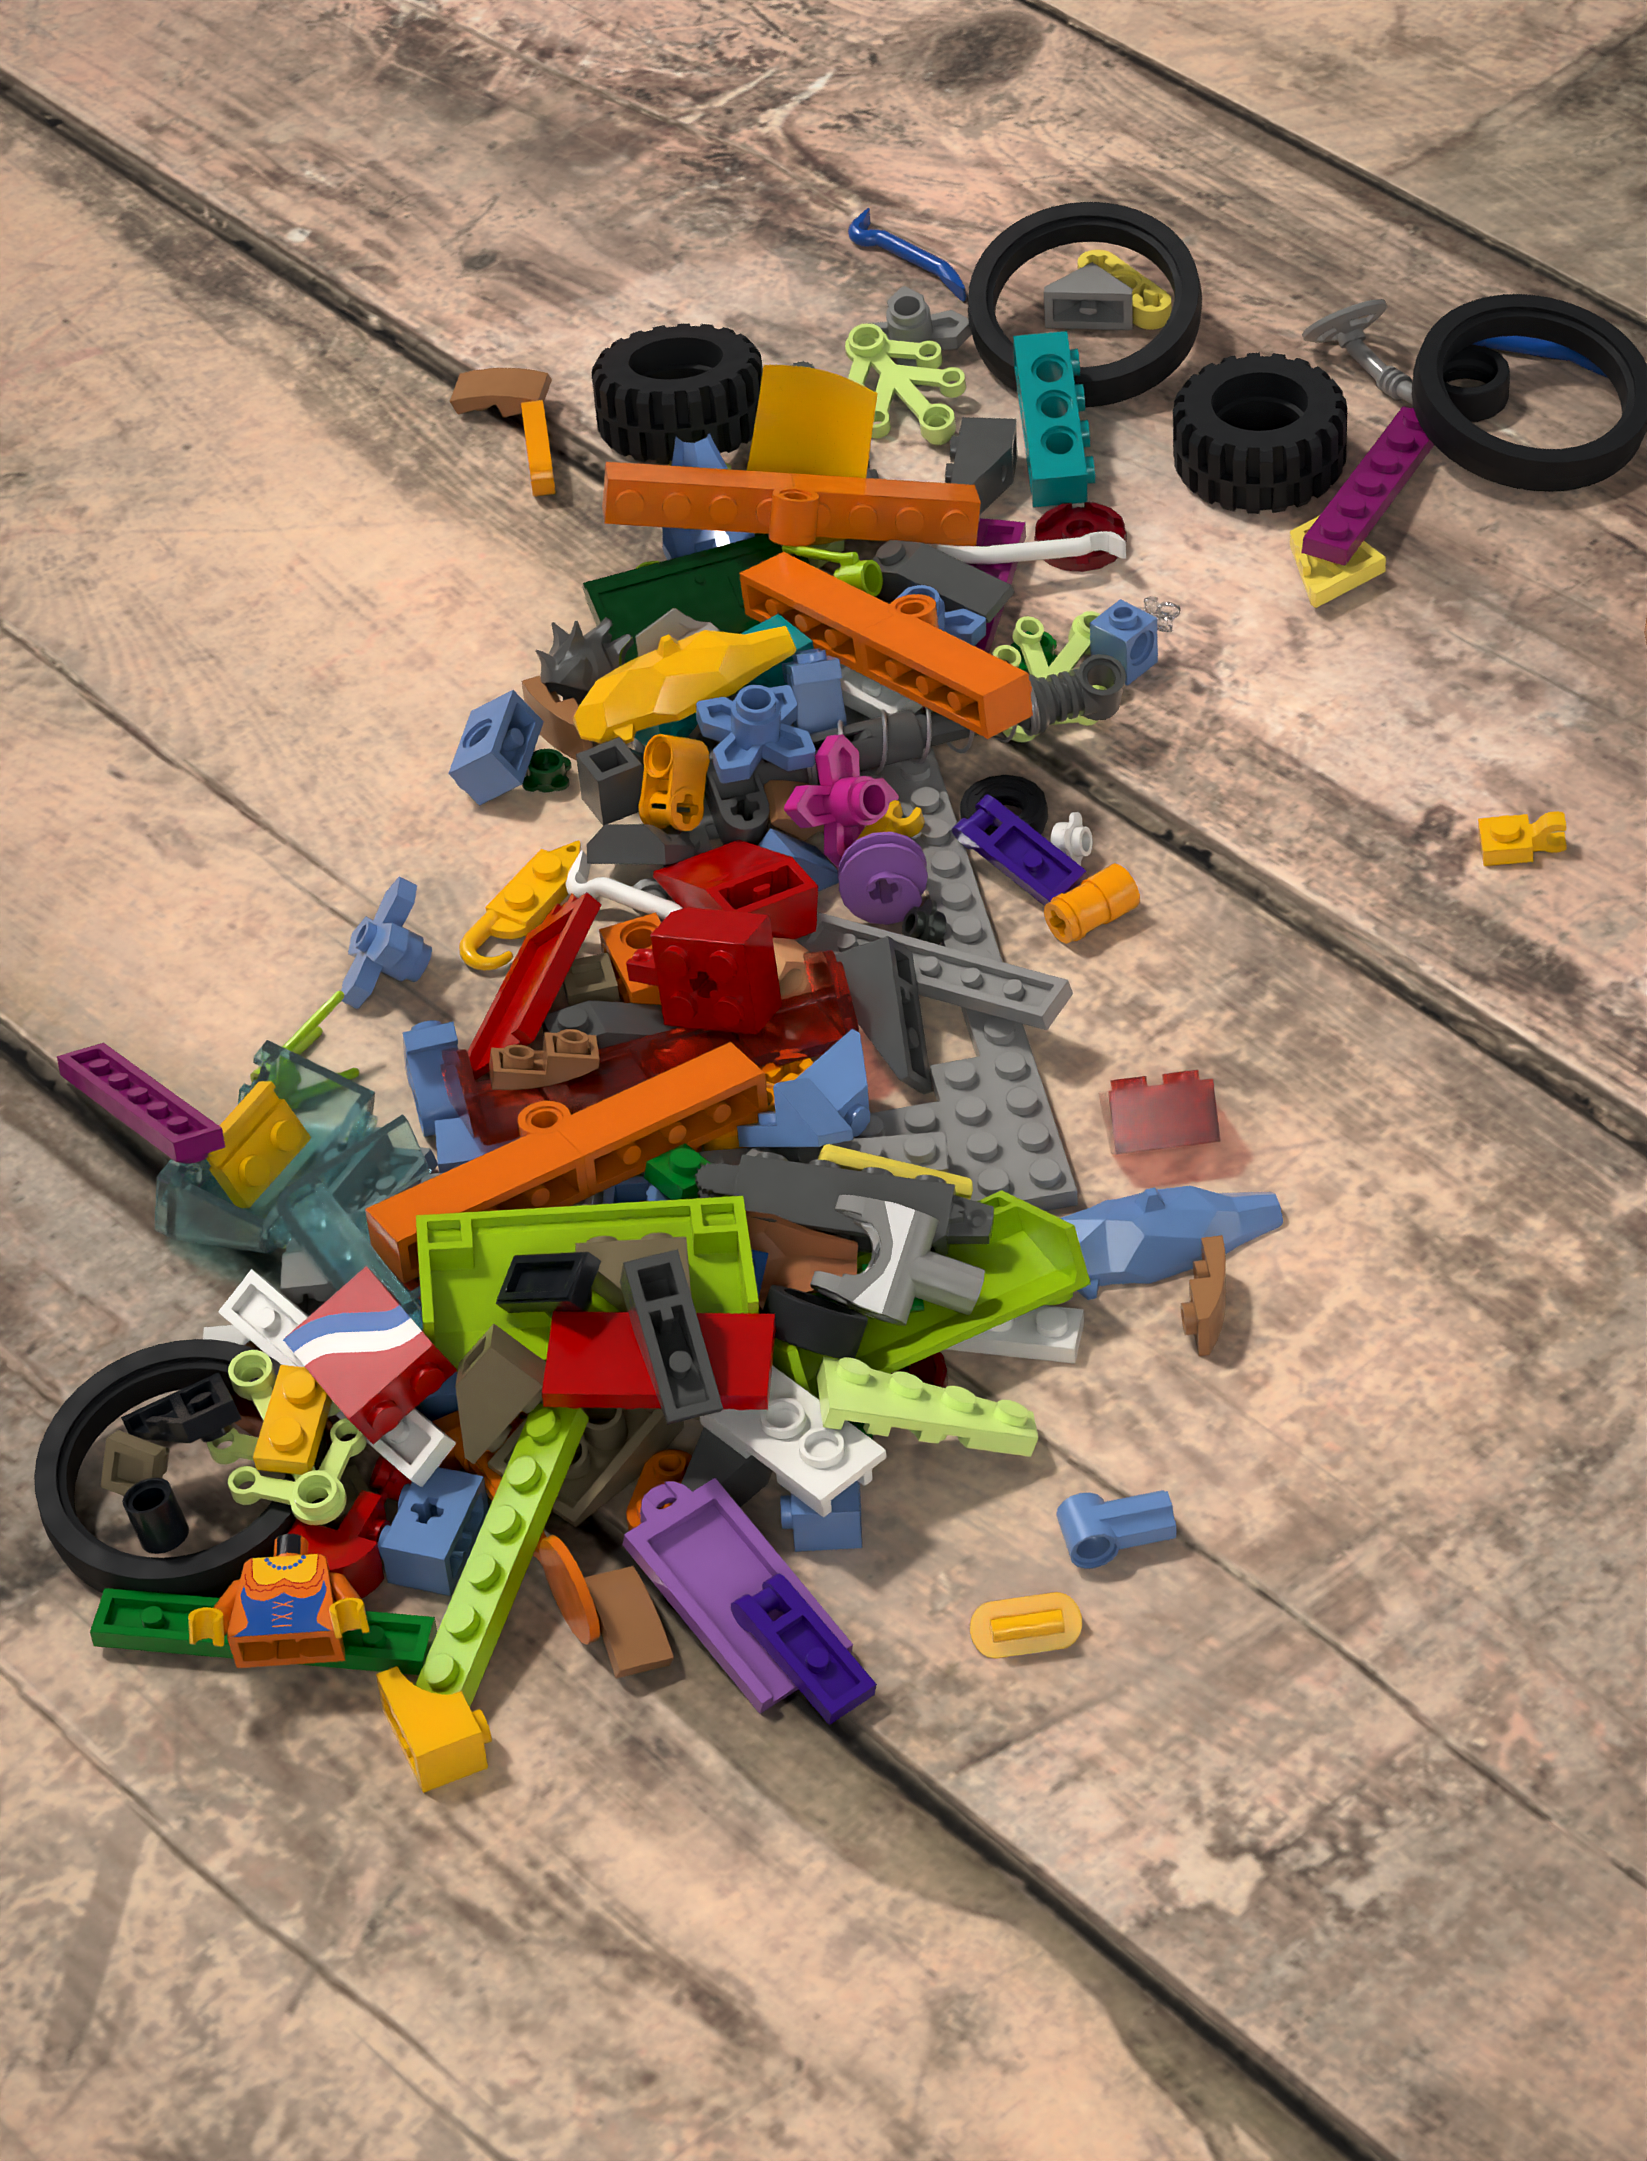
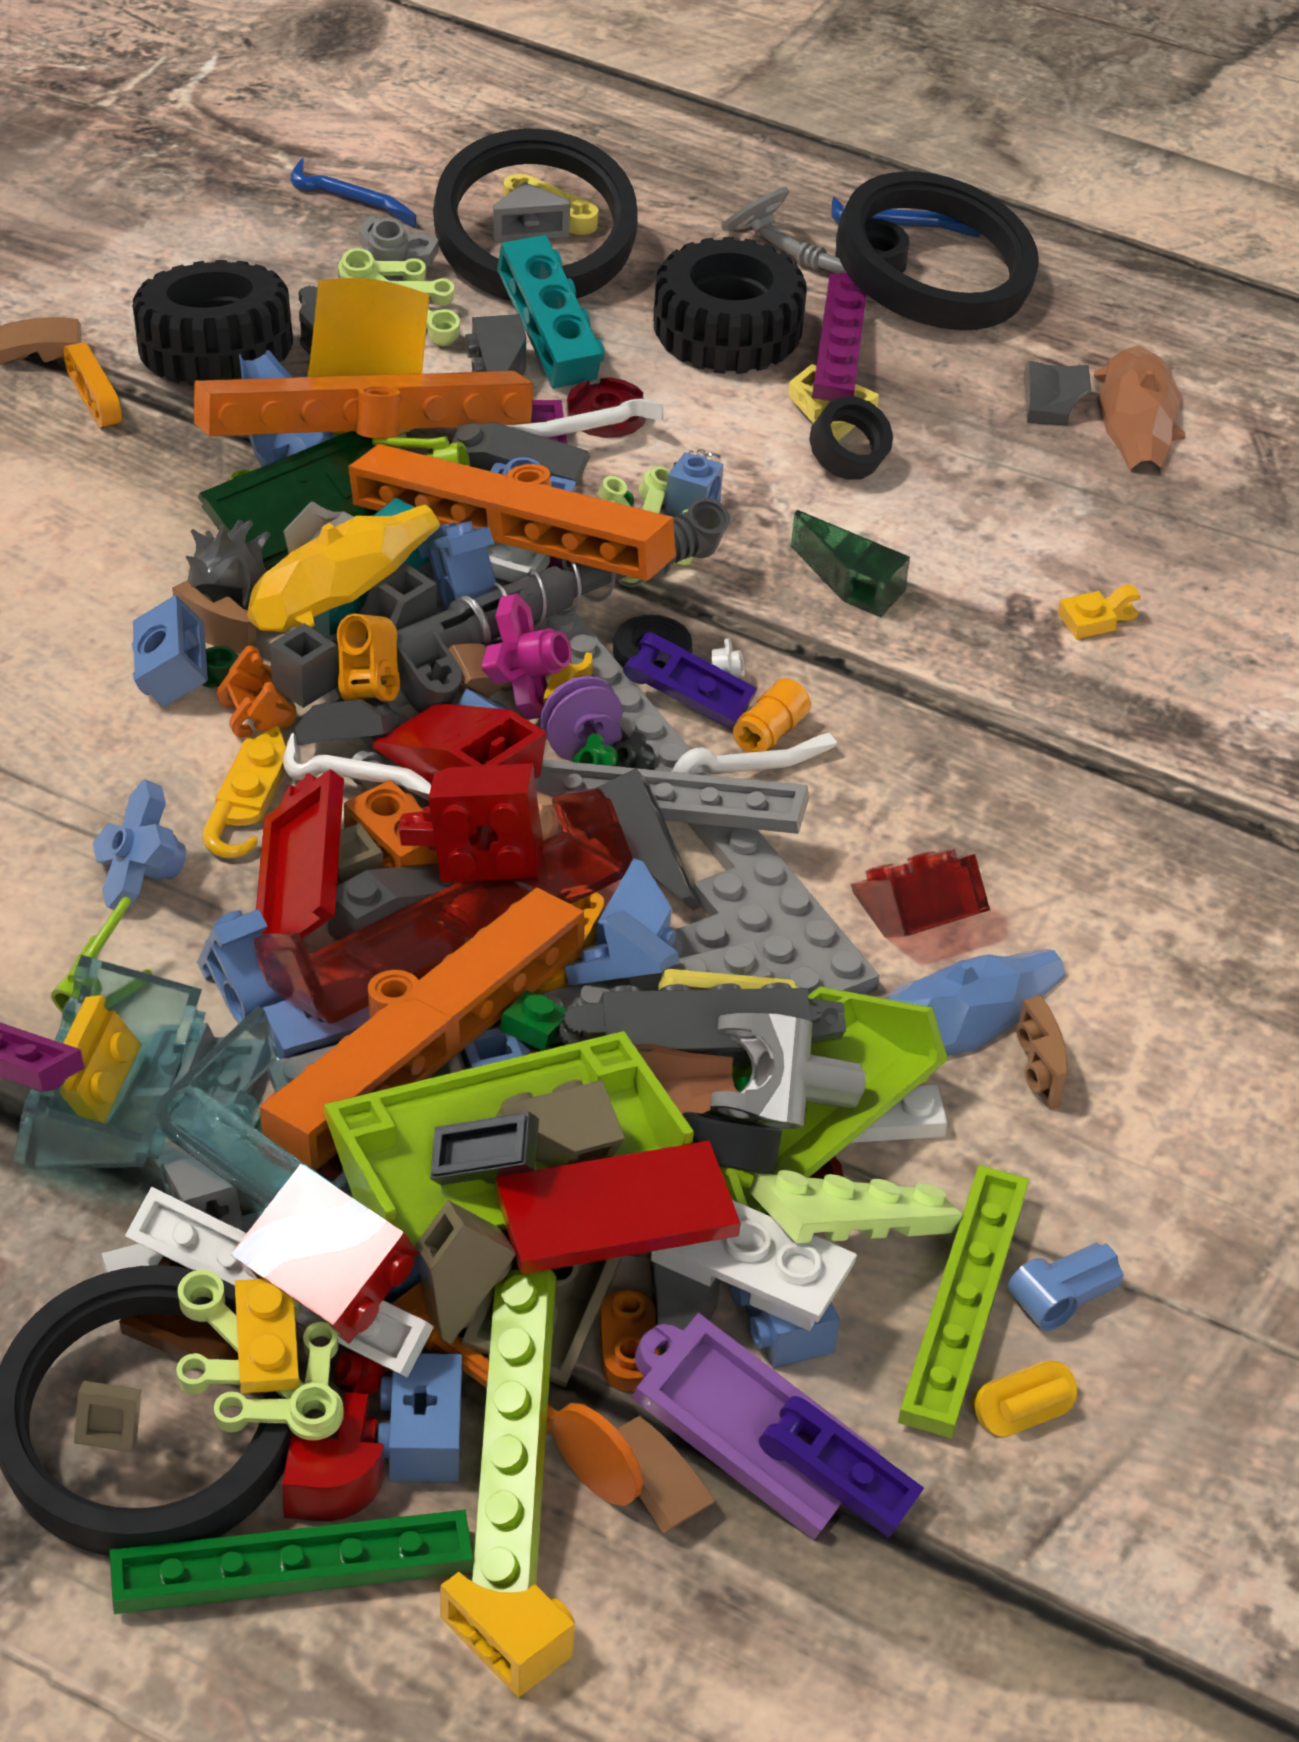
camera: 25 degrees left, 0 degrees up
black wing [121,1372,242,1443] -> none
black beam [123,1478,189,1554] -> none
torso [188,1534,370,1668] -> none
medium nougat slope [489,1029,600,1090] -> none
dark grey slope [620,1249,723,1425] -> none
medium blue plant [696,685,815,783] -> none
none -> orange piece [217,645,296,737]
none -> green plate [573,734,619,767]
none -> white piece [672,733,837,774]
none -> clear green slope [791,510,910,618]
none -> black tyre [809,396,894,480]
none -> lime plate [898,1164,1030,1439]
none -> dark grey slope [1024,361,1091,425]

